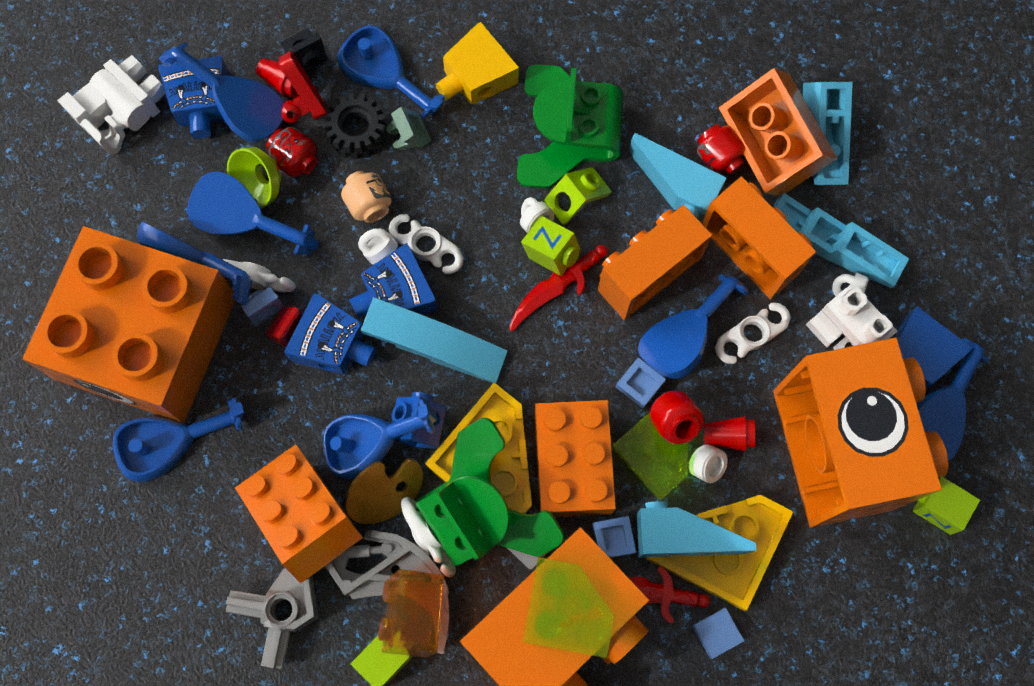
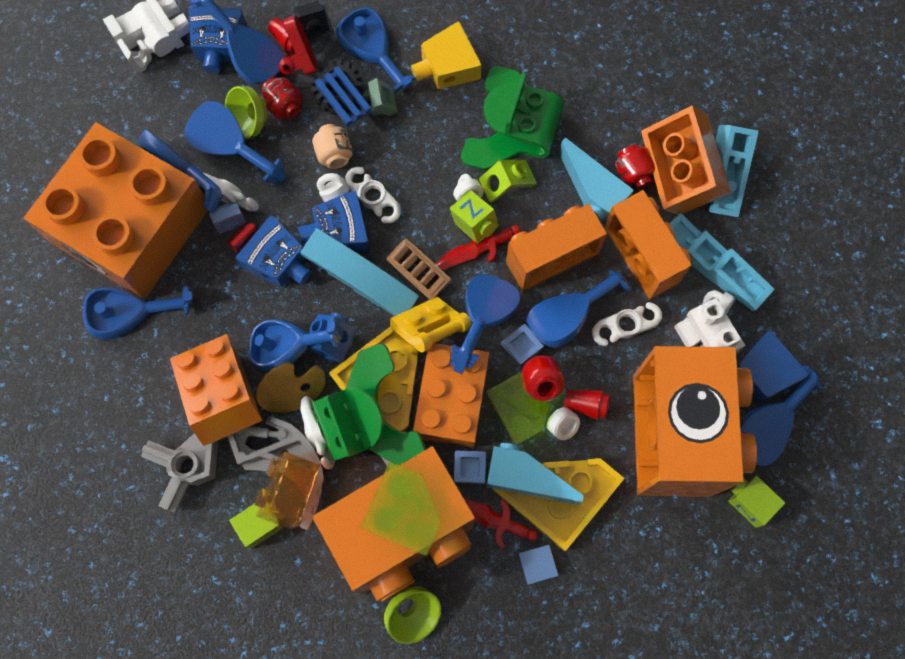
camera: 15 degrees right, 0 degrees up
none -> blue tile [315,66,371,127]
none -> medium nougat slope [386,238,452,300]
none -> yellow plate [390,297,472,352]
none -> blue piece [450,274,520,374]

